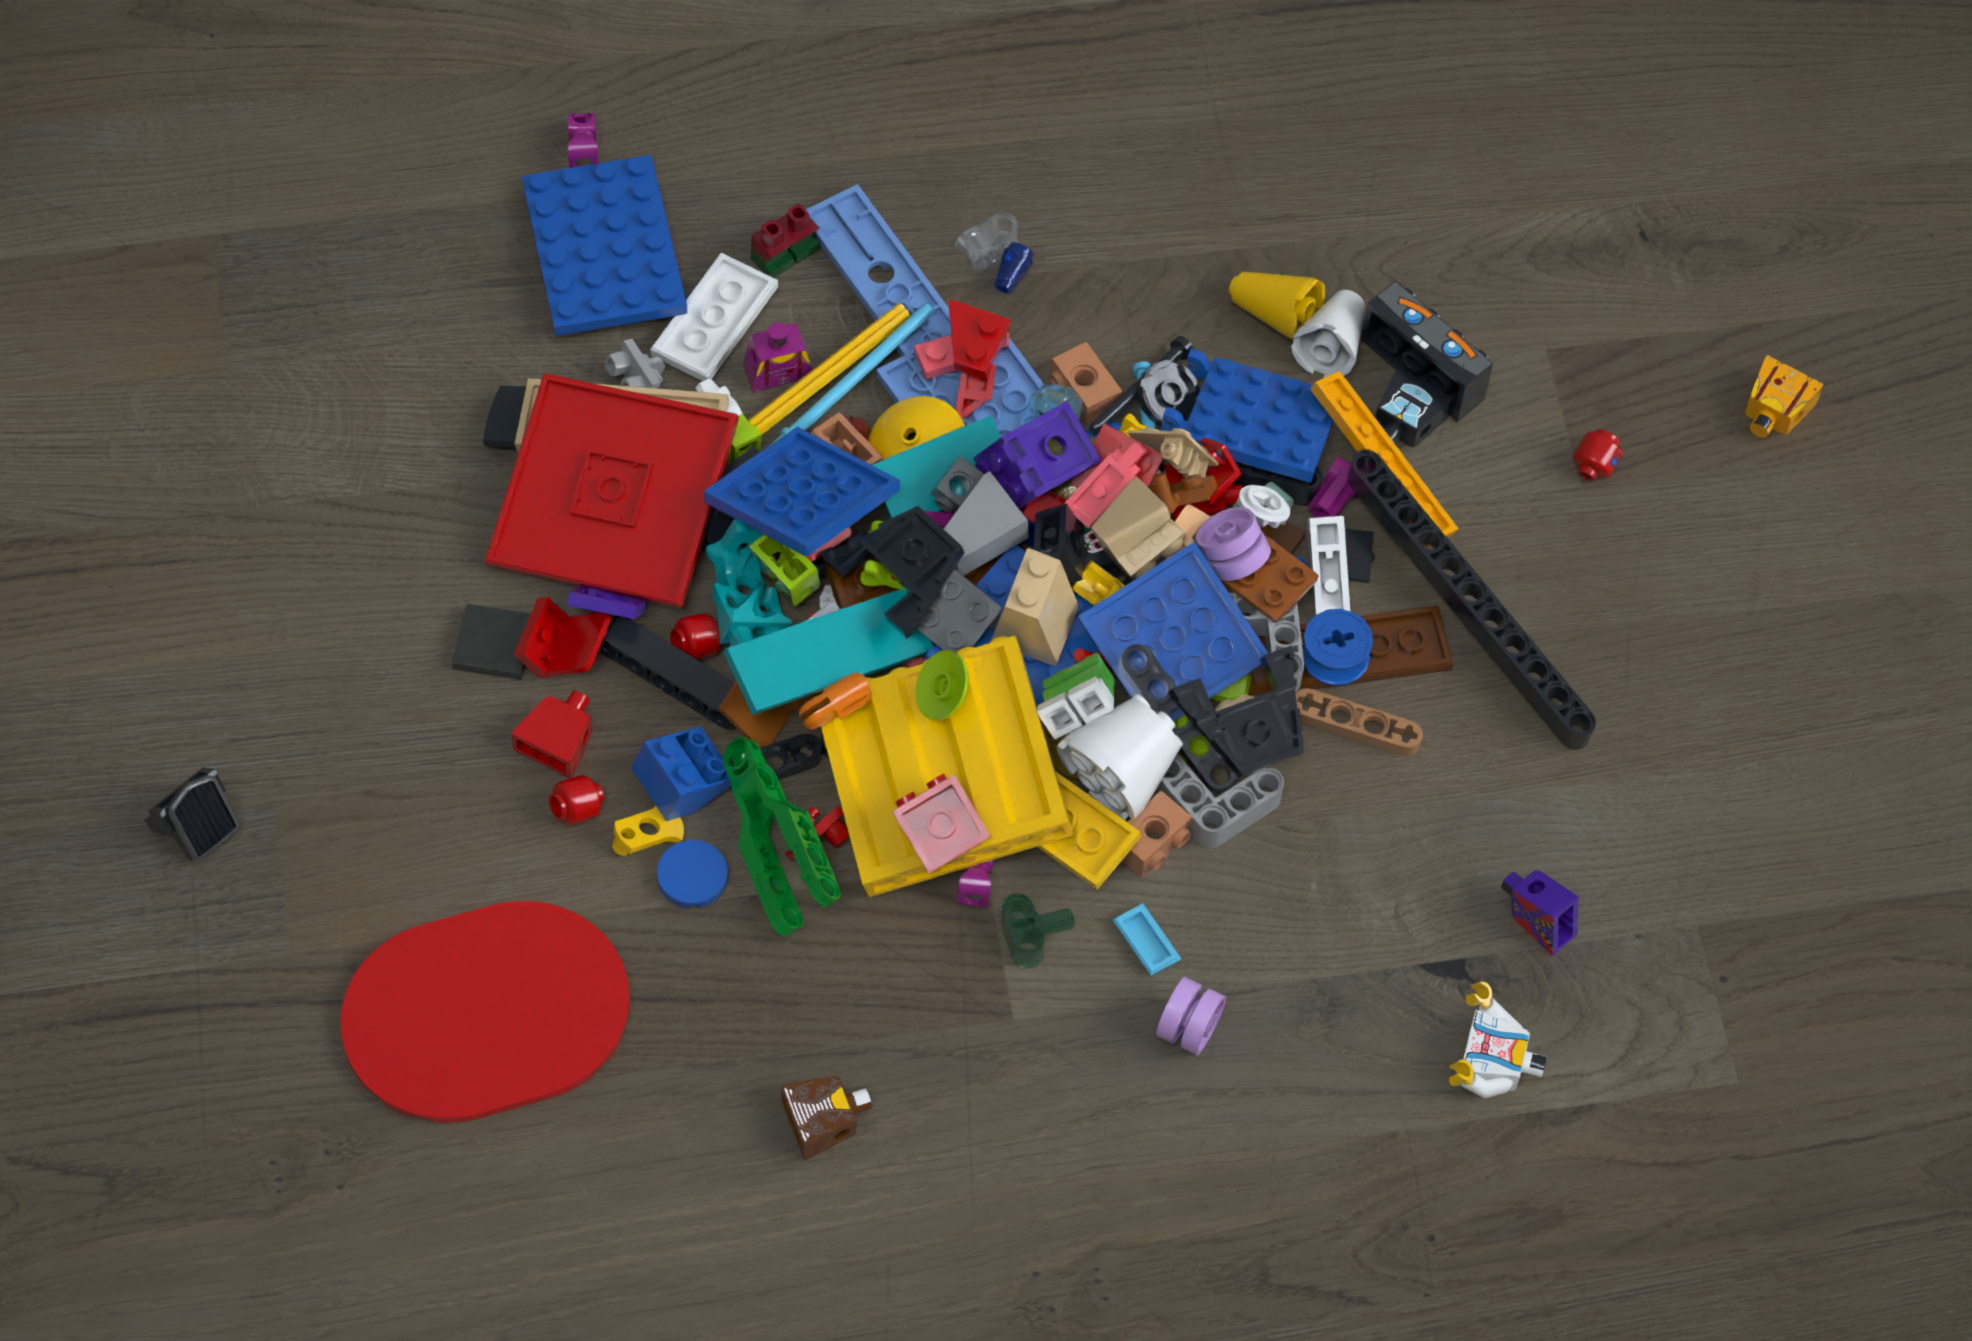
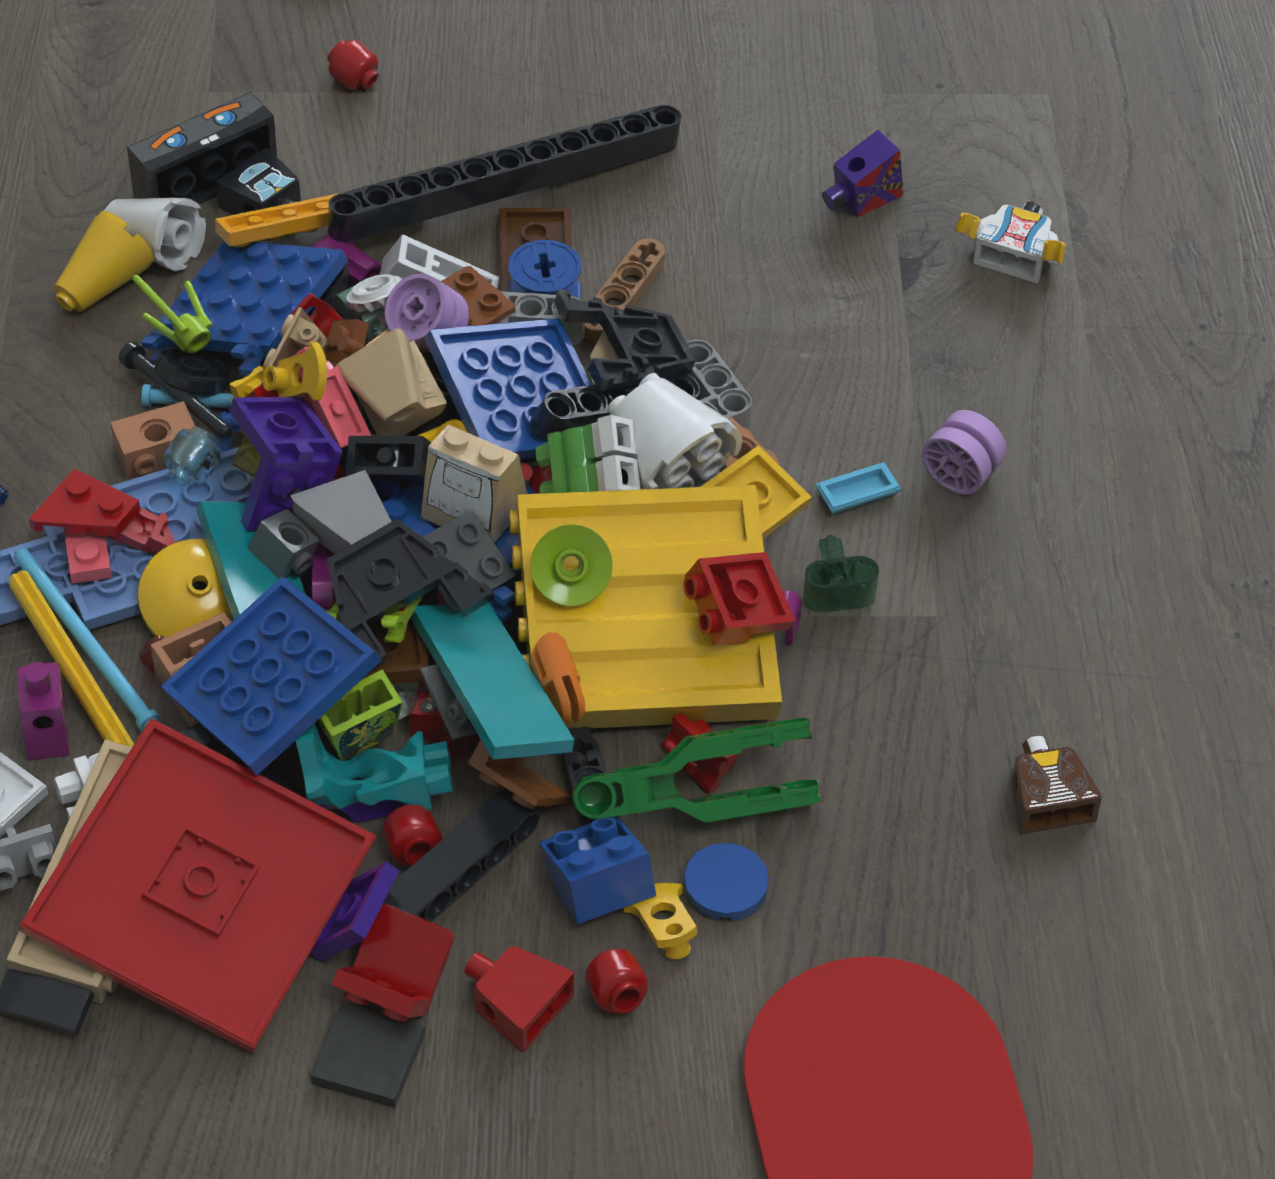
camera: 80 degrees left, 10 degrees down
none -> lime plant [133,275,213,353]
none -> yellow piece [262,341,327,401]

